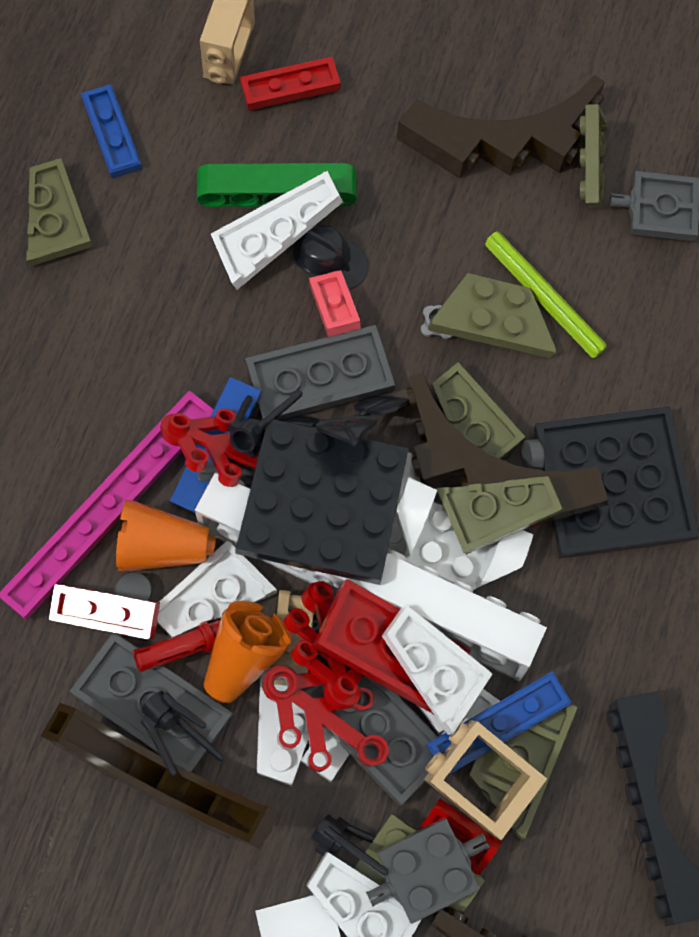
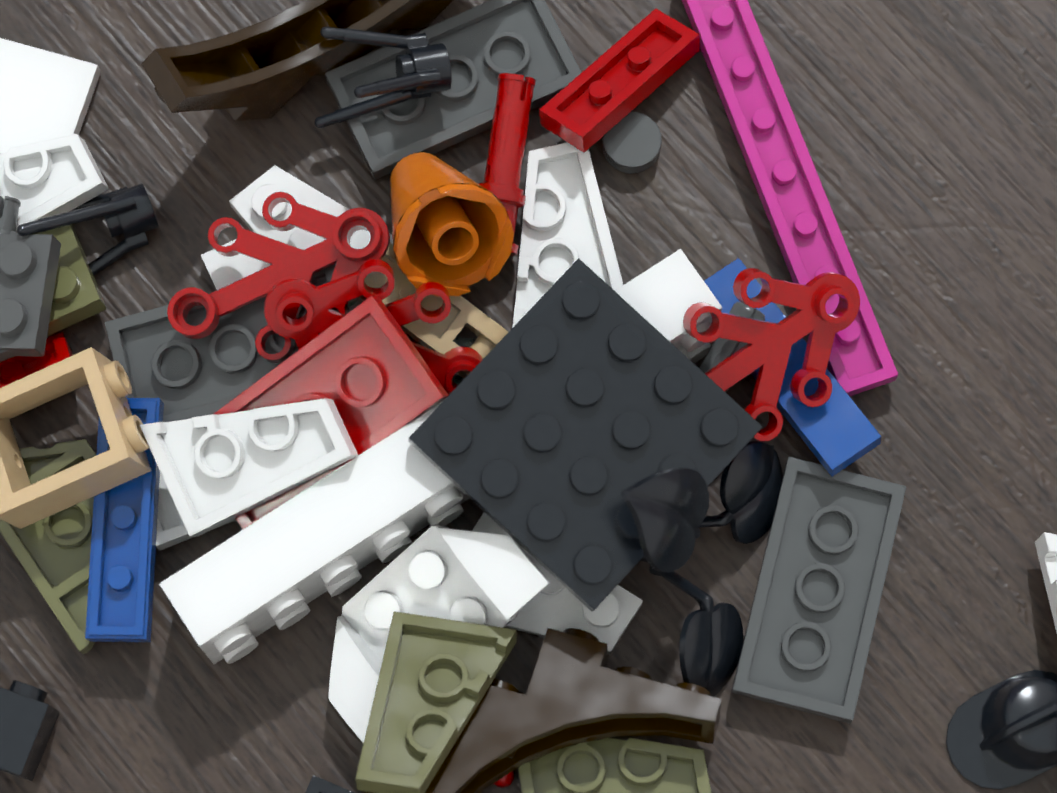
camera: 125 degrees right, 5 degrees up
orange cone [116,500,216,572] -> none
black plant [227,391,303,457] -> none
coral plate [309,270,361,337] -> none

